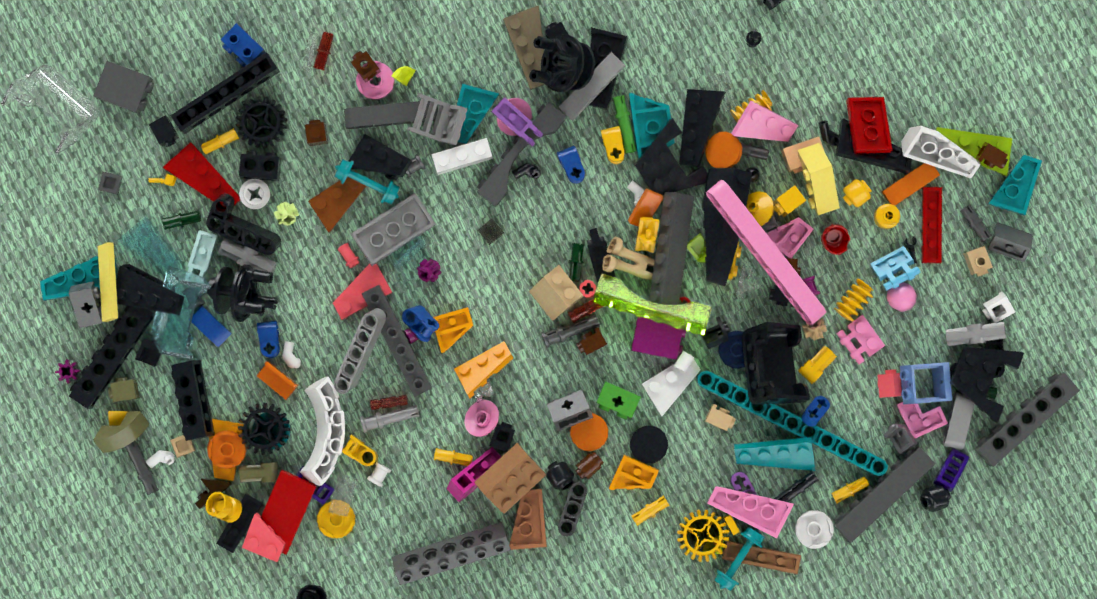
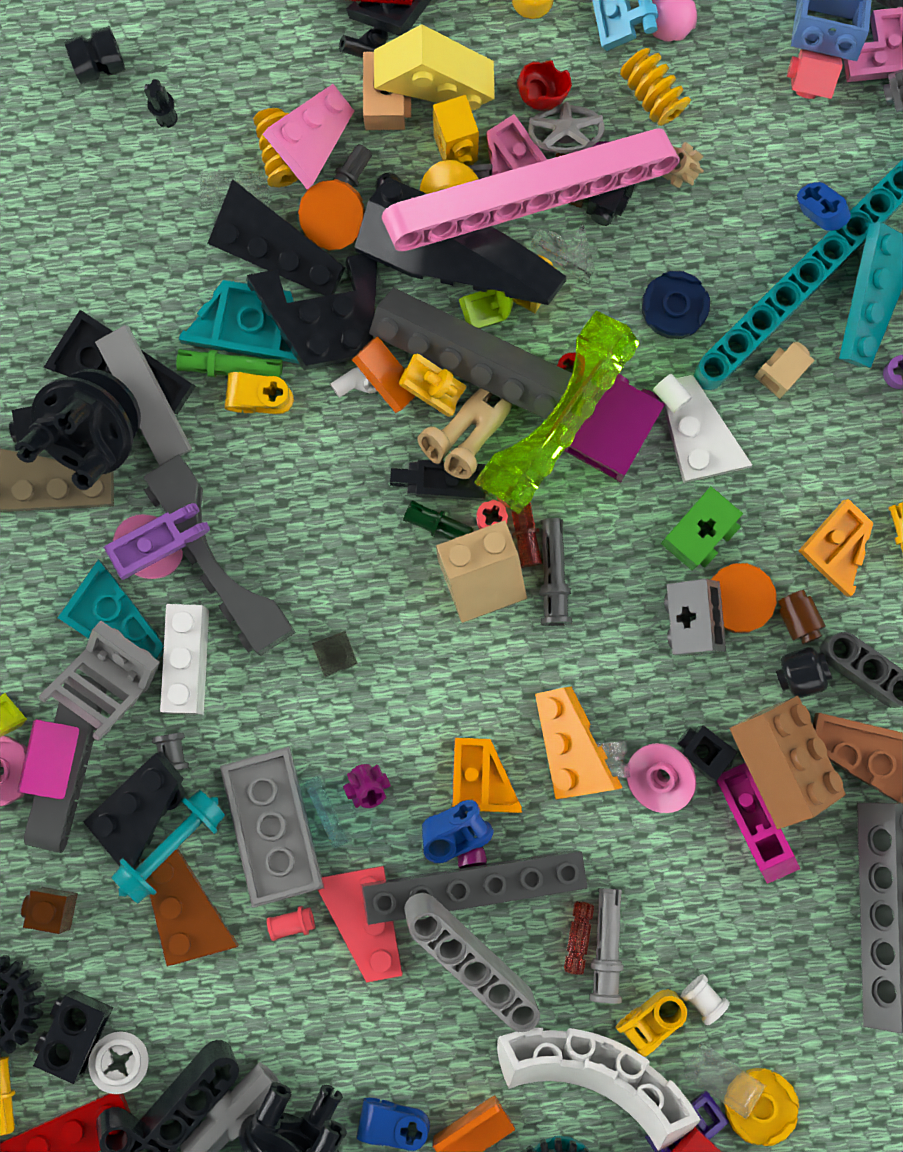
camera: 70 degrees left, 5 degrees down
yellowish green gear [274,202,299,226] -> none
white arm [282,341,301,368] -> none
yellow axle [434,448,473,466] -> none
black arm [512,163,541,180] -> none
blue piece [557,145,585,184] -> none
reddish brown brick [576,328,607,355] -> none
black tile [630,426,668,464] -> none
black bracket [700,316,730,349] -> none
black windscreen [742,322,810,405] -> none
yellow piece [798,345,837,385] -> none
bright pink plate [836,315,885,364] -> none
yellow head [842,179,872,207] -> none
none -> dark pink panel [17,719,79,799]
none -> light grey wheel [528,102,604,153]

